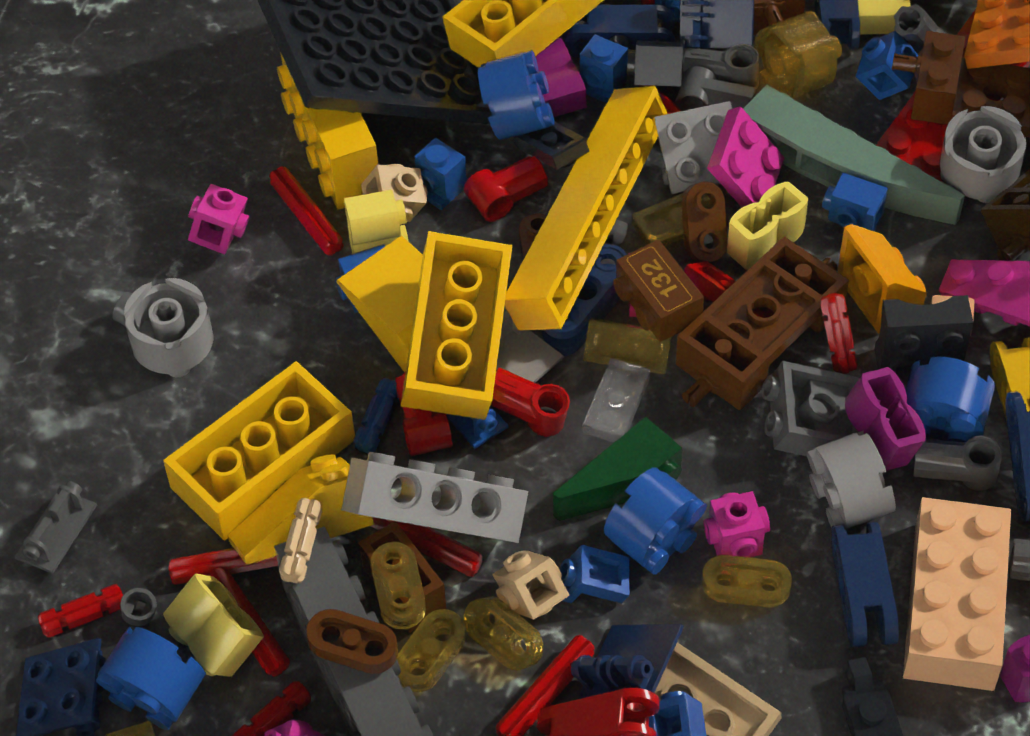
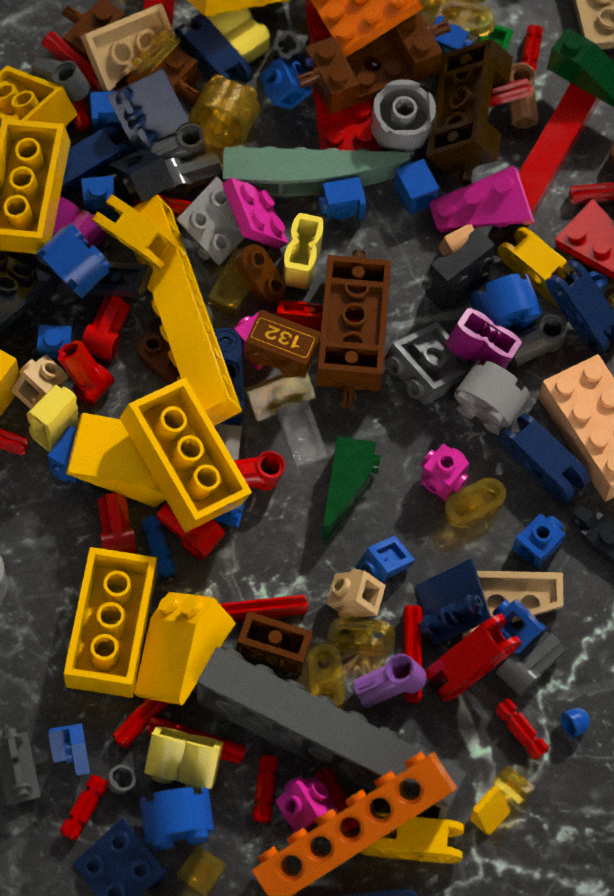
camera: 45 degrees left, 10 degrees up
tan axle [279,498,322,583] -> none
reddish brown plate [306,609,398,674] -> none
light grey brick [341,452,528,543] -> none
clear yellow plate [371,542,426,629] -> none
blue brick [604,468,707,575] -> none
red axle [820,293,858,374] -> none
light orange slope [837,224,926,334] -> none
none -> blue bracket [48,723,90,776]
none -> red piece [58,340,115,406]
none -> yellow piece [92,194,180,269]
none -> red piece [97,493,137,554]
none -> medium lavender piece [354,653,427,708]
none -> blue brick [393,159,440,215]
none -> blue brick [512,513,566,571]

